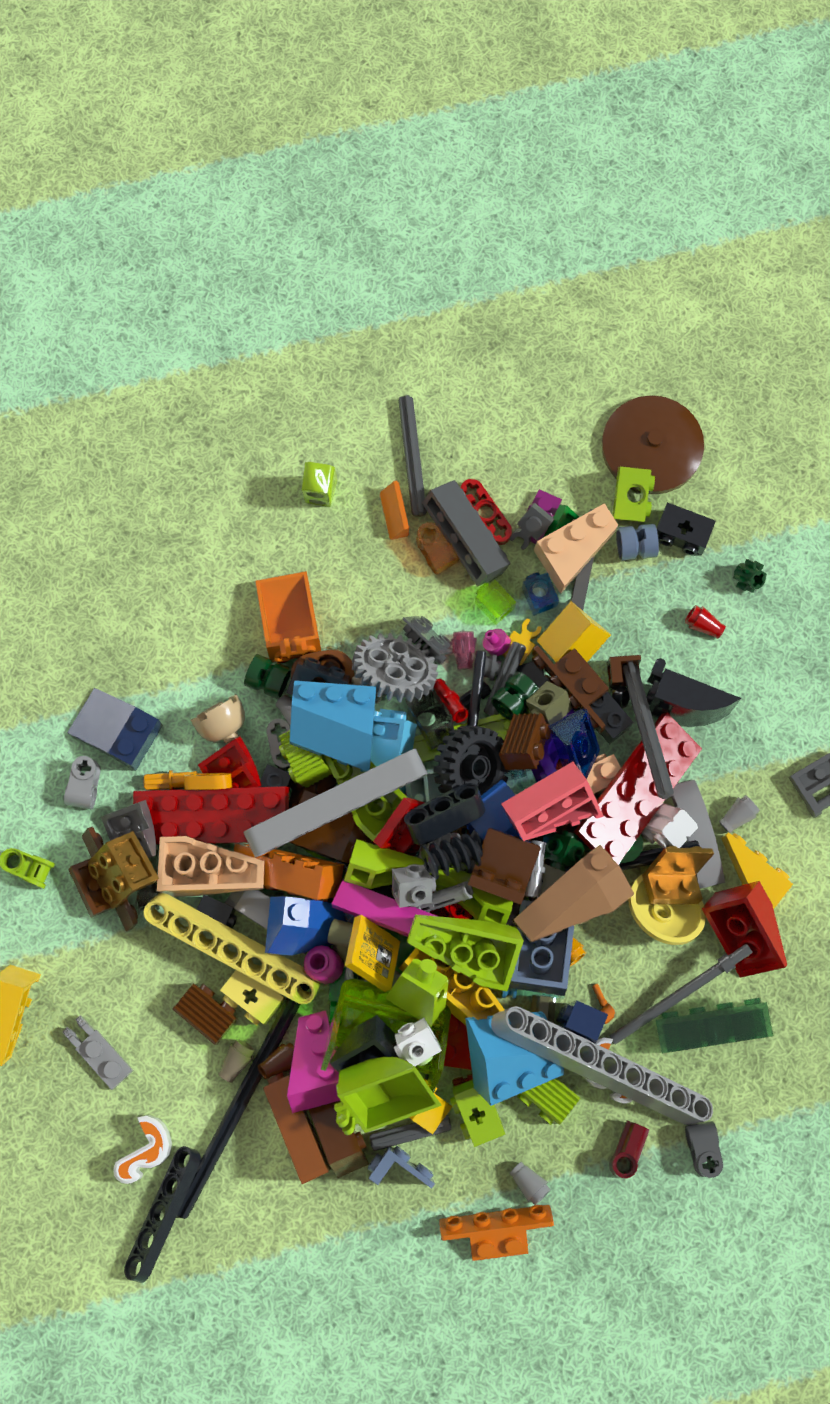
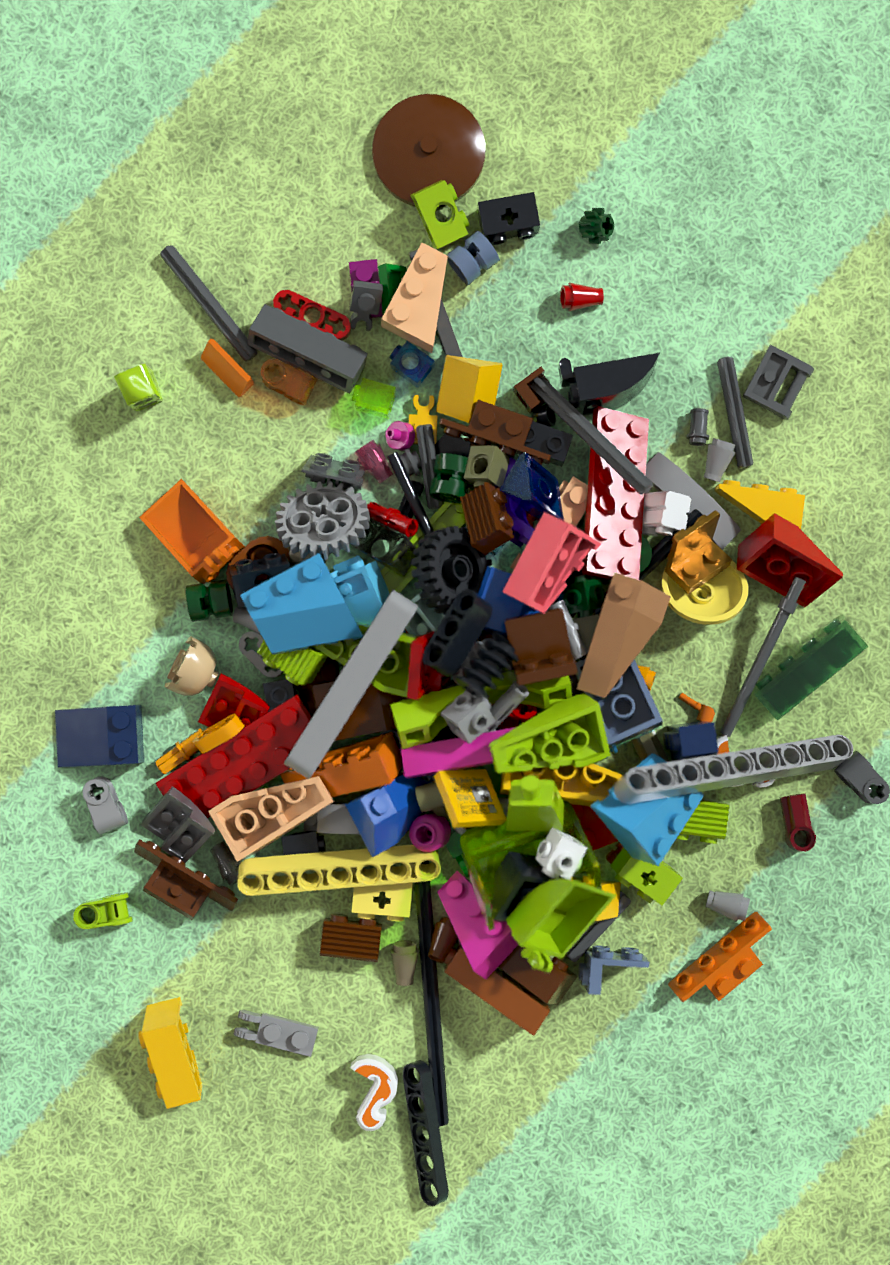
camera: 30 degrees left, 10 degrees up
pearl gold bracket [88,831,159,909] -> none
none -> dark grey pin [686,408,709,446]
none -> dark grey axle [717,357,753,469]

